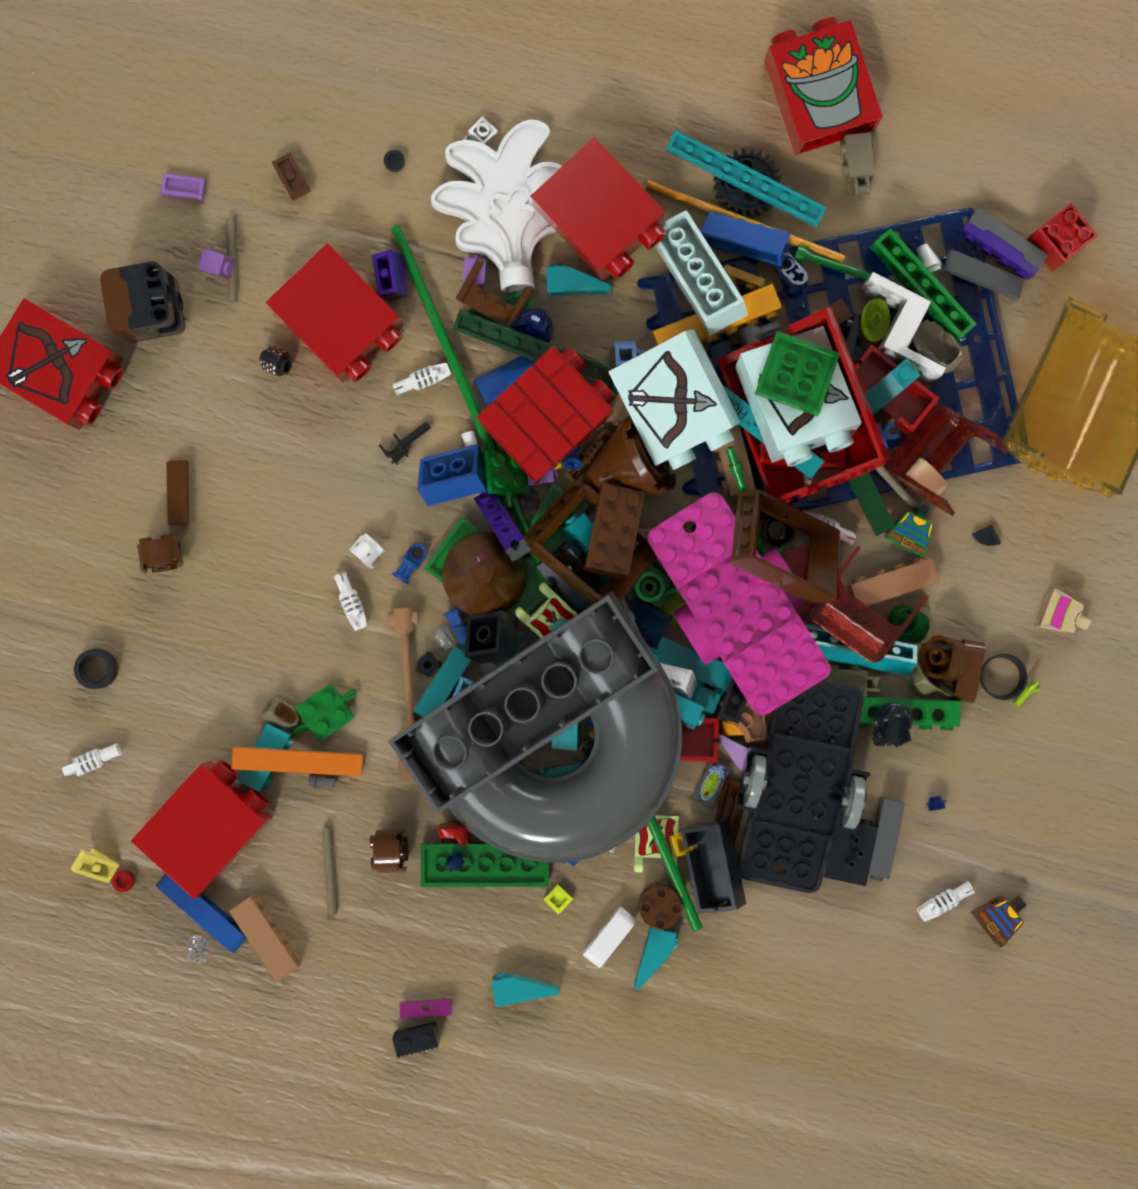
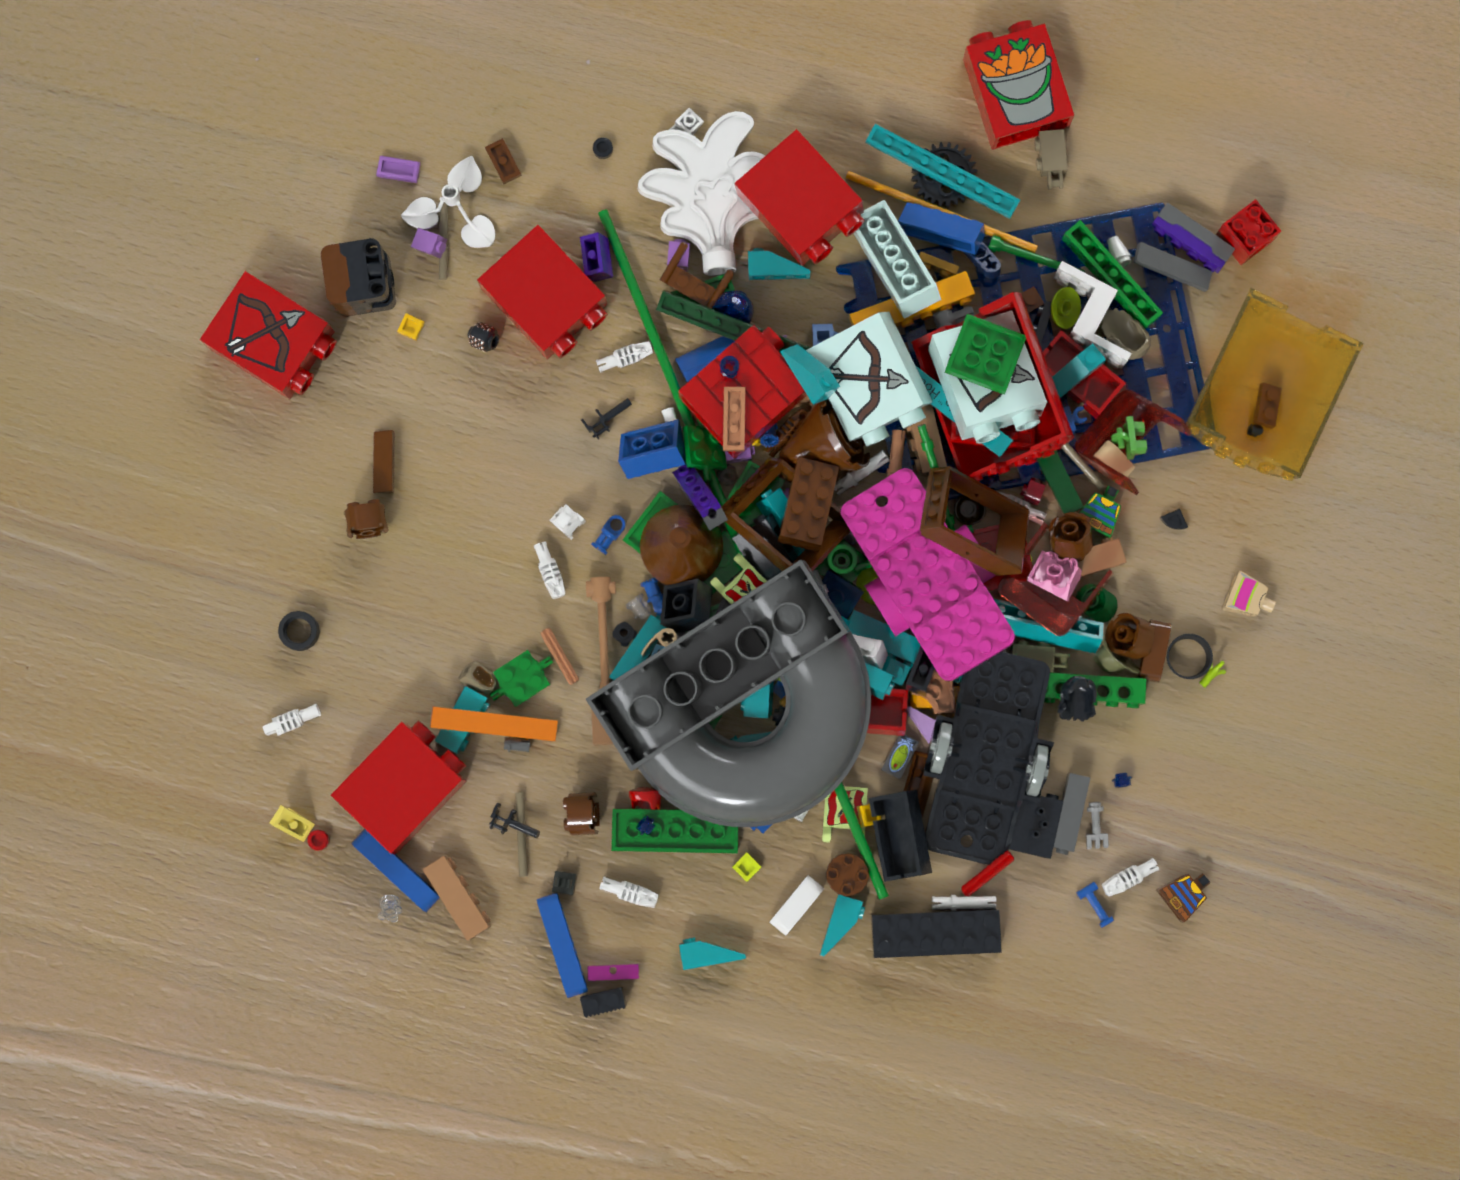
camera: 10 degrees right, 5 degrees down
none -> yellow tile [397,313,425,341]
none -> white plant [401,156,495,248]
none -> black piece [489,803,540,839]
none -> blue beam [537,893,588,998]
none -> nougat axle [540,628,579,685]
none -> pearl dark grey tile [552,871,576,895]
none -> white hinge [600,876,658,908]
none -> tan panel [641,628,677,657]
none -> clear blue bush [720,356,739,378]
none -> nougat plate [723,387,745,451]
none -> teal slope [781,344,840,405]
none -> white pin [834,450,890,495]
none -> black brick [871,909,1002,958]
none -> nougat pin [886,430,906,477]
none -> white pin [932,895,996,911]
none -> red axle [961,851,1014,897]
none -> dark red plate [1020,477,1046,506]
none -> bright pink slope [1027,550,1082,602]
none -> reddish brown brick [1049,512,1093,562]
none -> blue piece [1076,882,1114,928]
none -> light grey hinge [1086,802,1108,849]
none -> bright green hips [1111,416,1147,460]
none -> black hand [1247,424,1263,437]
none -> reddish brown plate [1253,382,1282,429]

